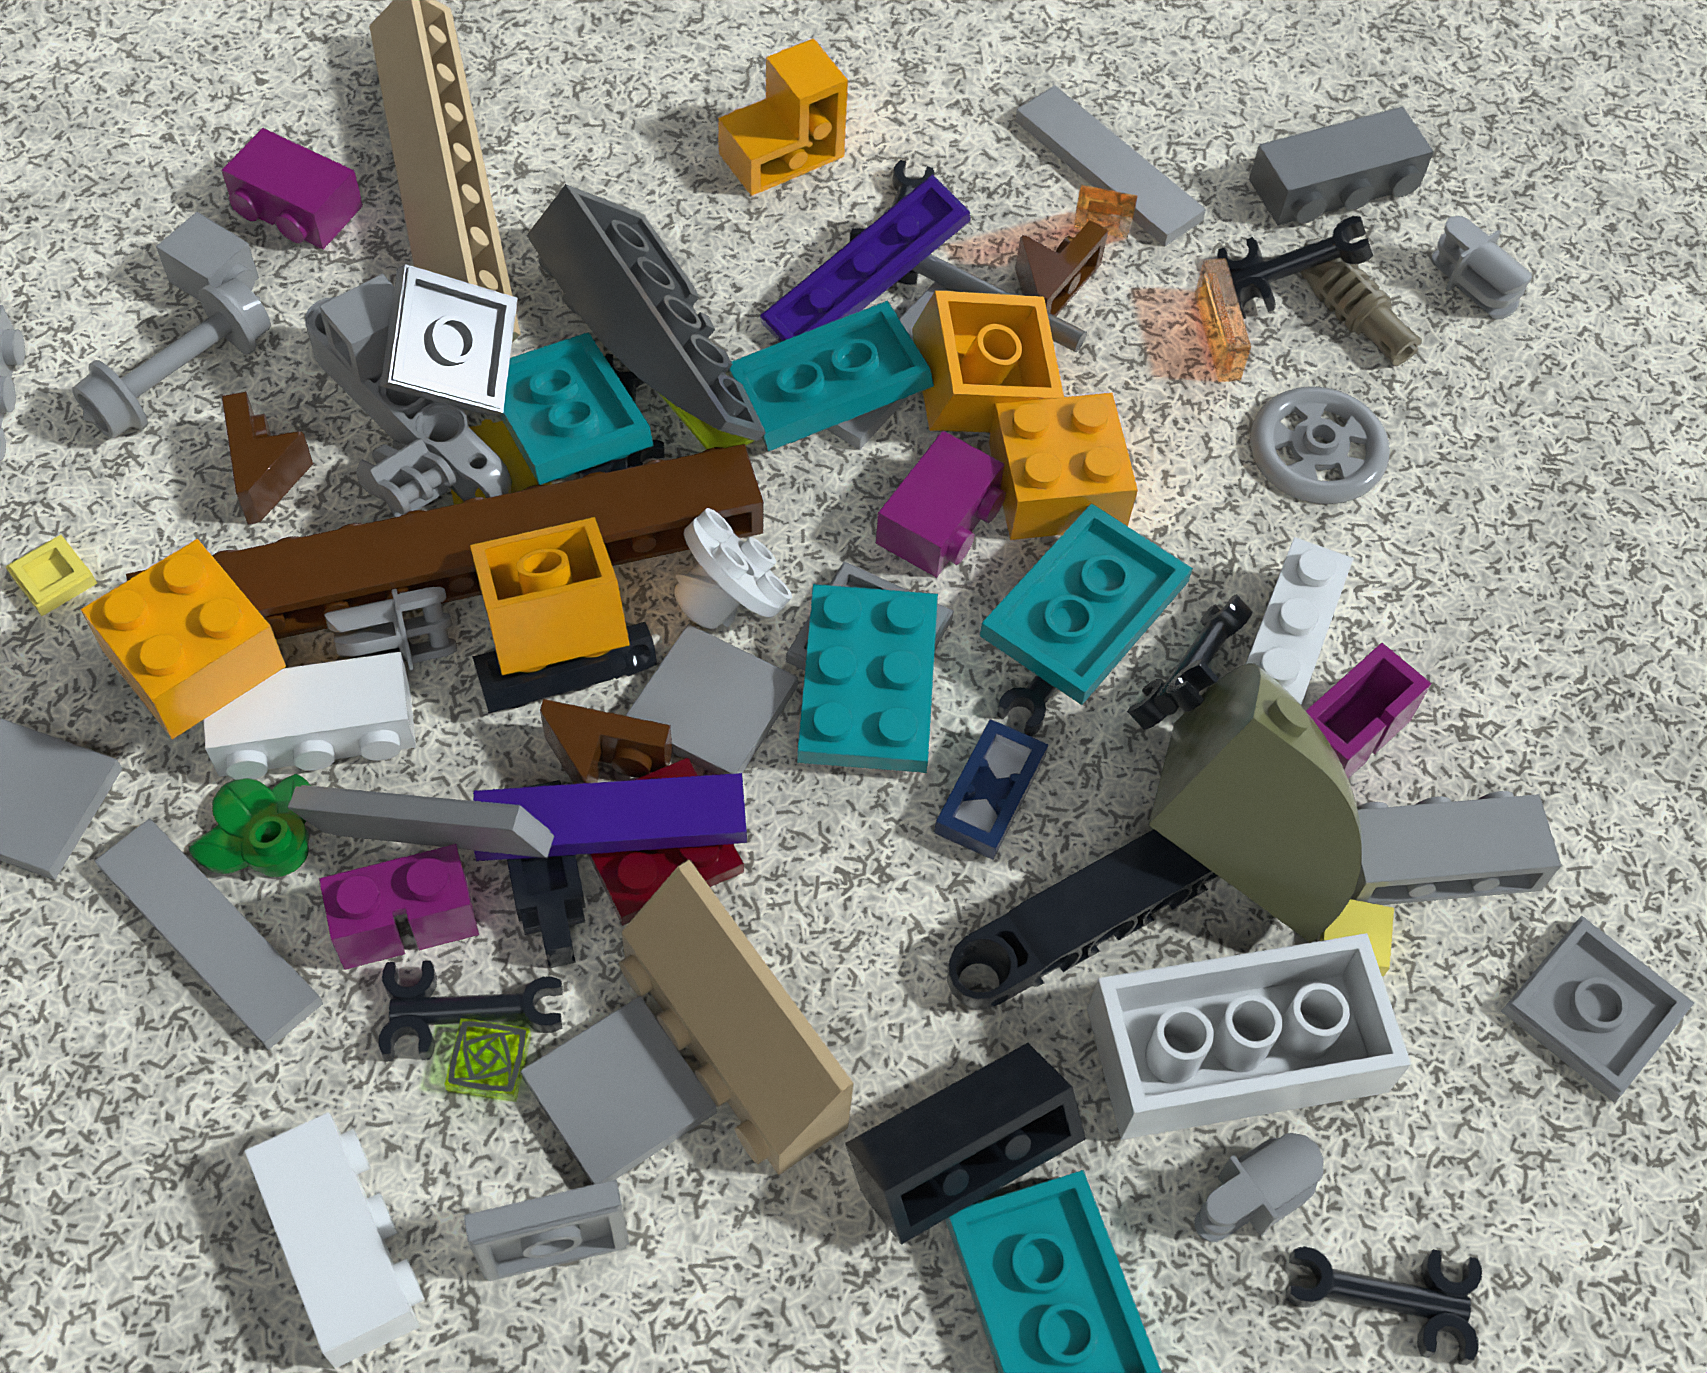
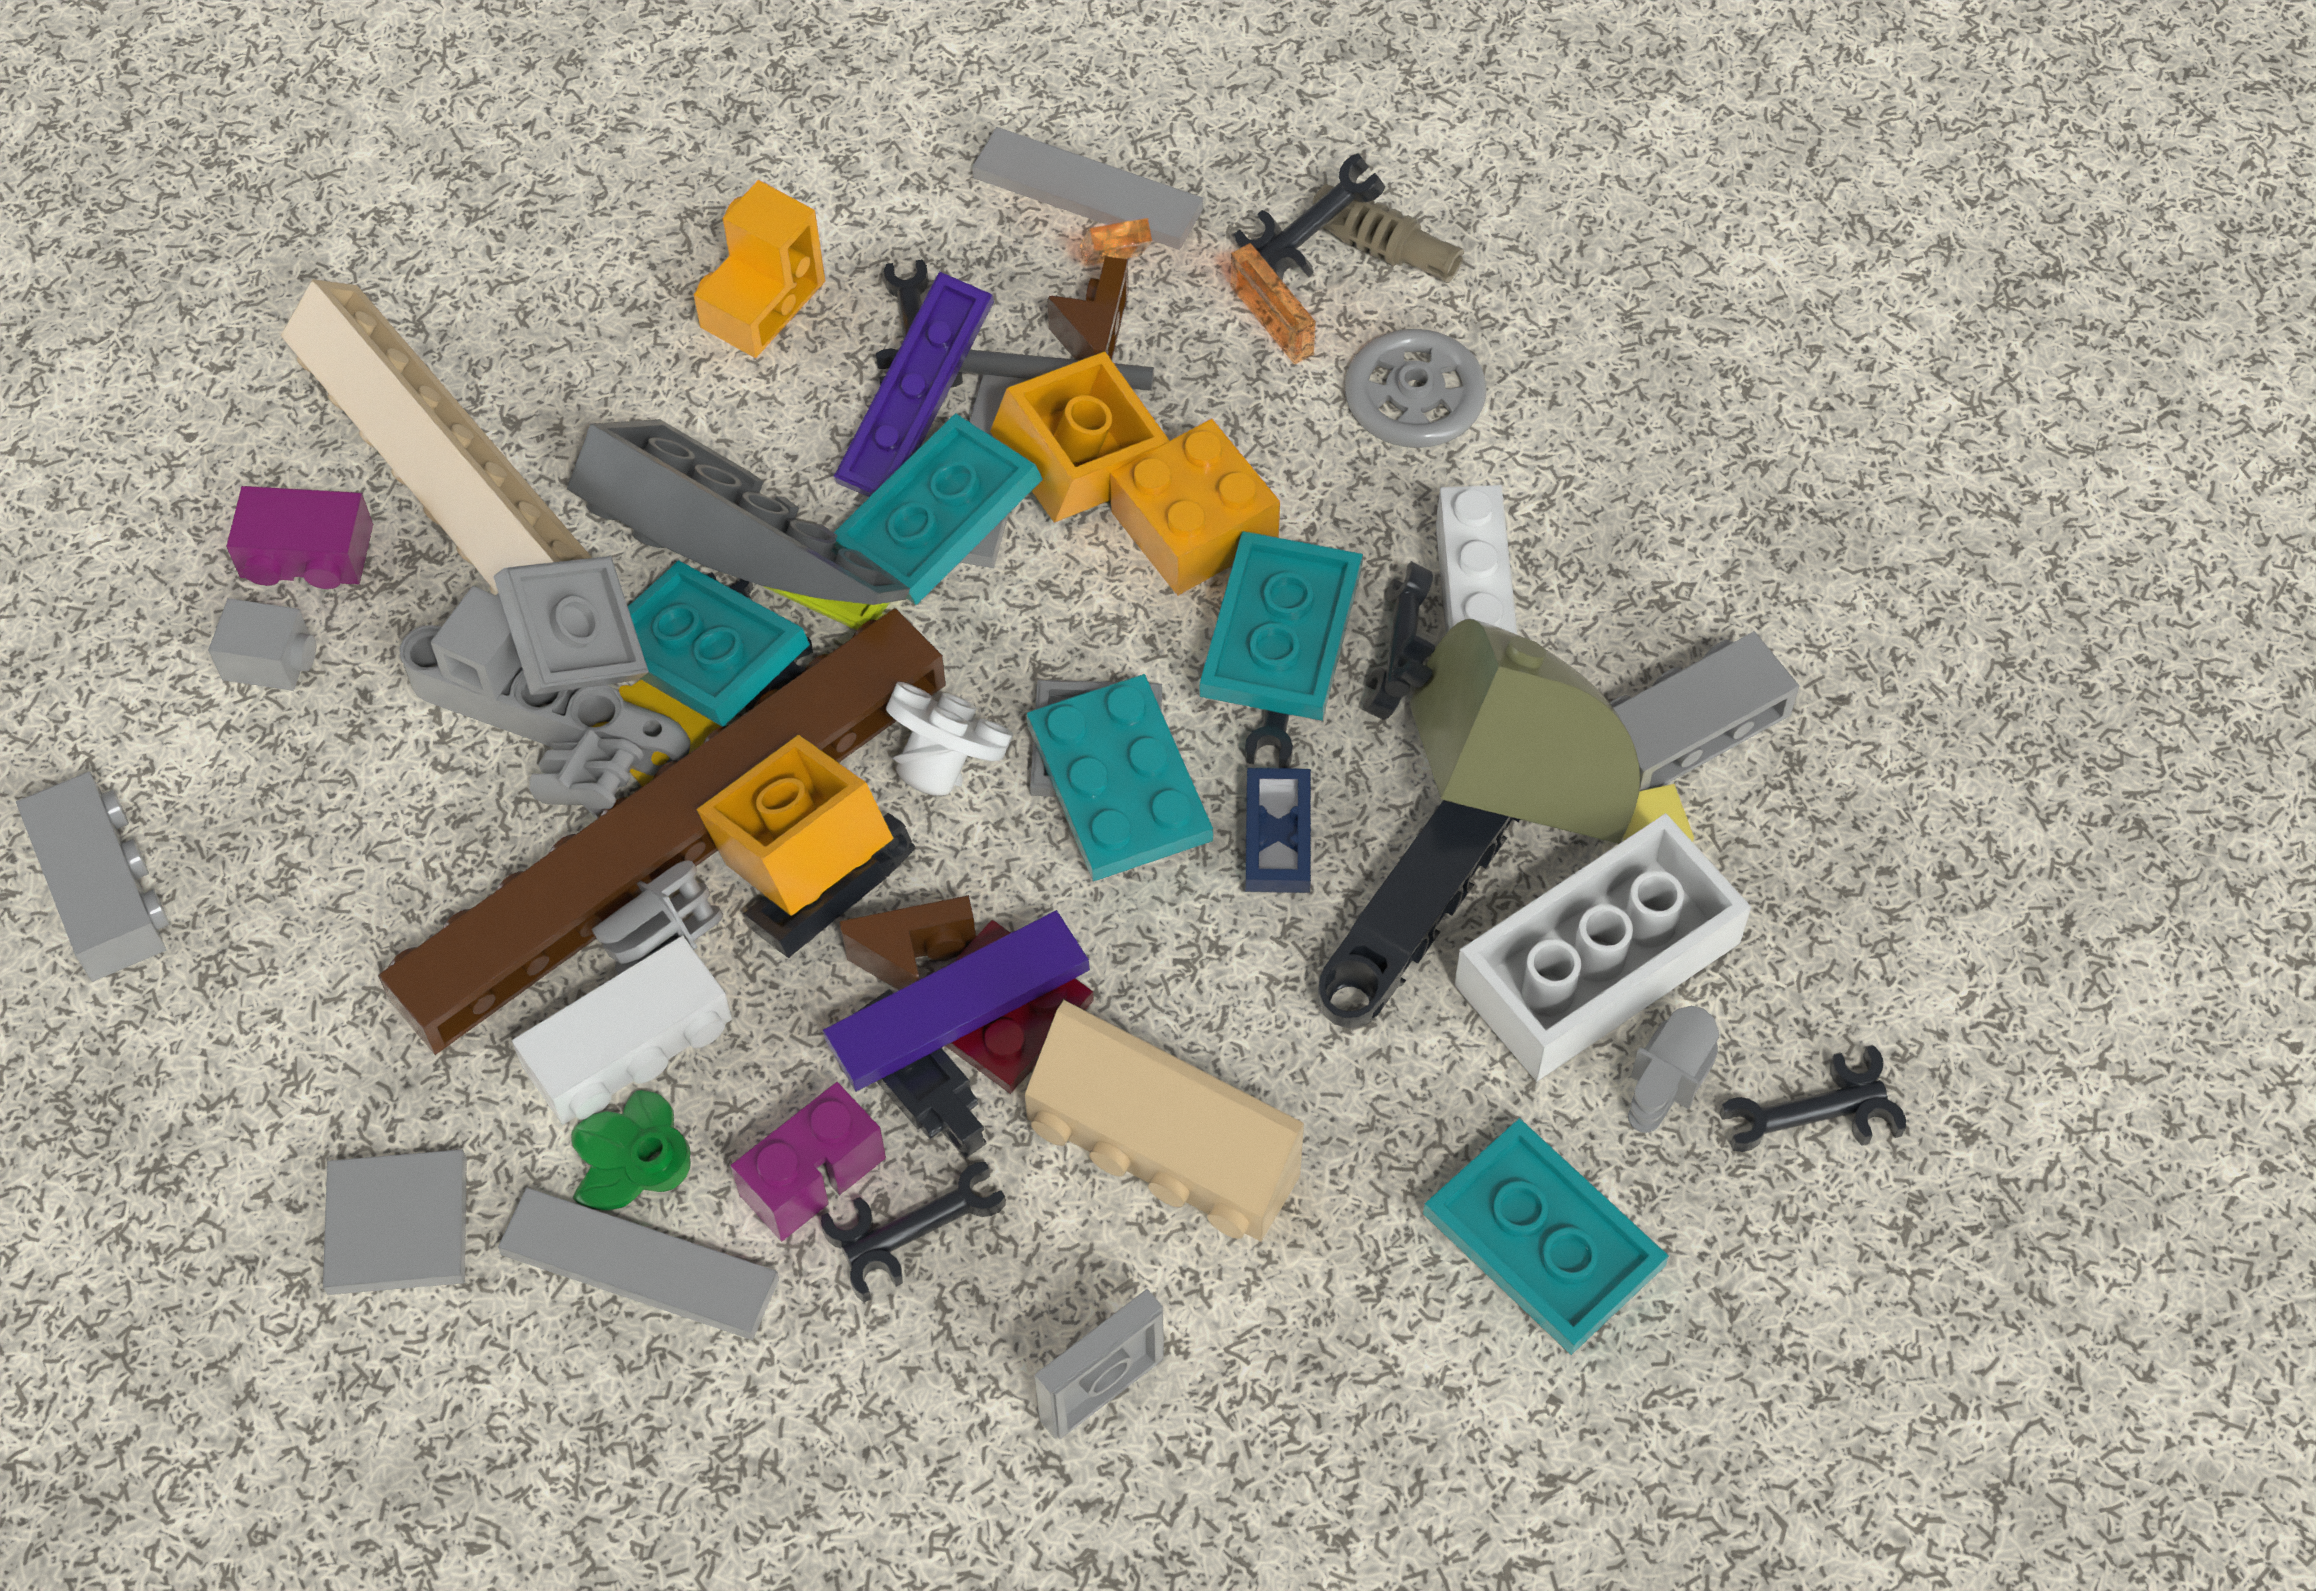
camera: 20 degrees left, 0 degrees up
light yellow tile [5,534,97,616] -> none
light grey piece [72,278,271,438] -> none
light orange brick [80,538,286,740] -> none
reddish brown slope [222,392,313,525] -> none
white brick [245,1112,425,1369] -> none
light grey tile [288,785,554,858] -> none
tile [444,1018,531,1102] -> none
light grey tile [521,996,717,1185] -> none
light grey tile [626,624,798,775] -> none
black brick [845,1043,1086,1245] -> none
magenta piece [875,431,1006,578] -> none
brick [1249,106,1434,226] -> none
magenta piece [1306,643,1432,779] -> none
light grey arm [1432,216,1532,320] -> none
light grey tile [1501,915,1694,1102] -> none

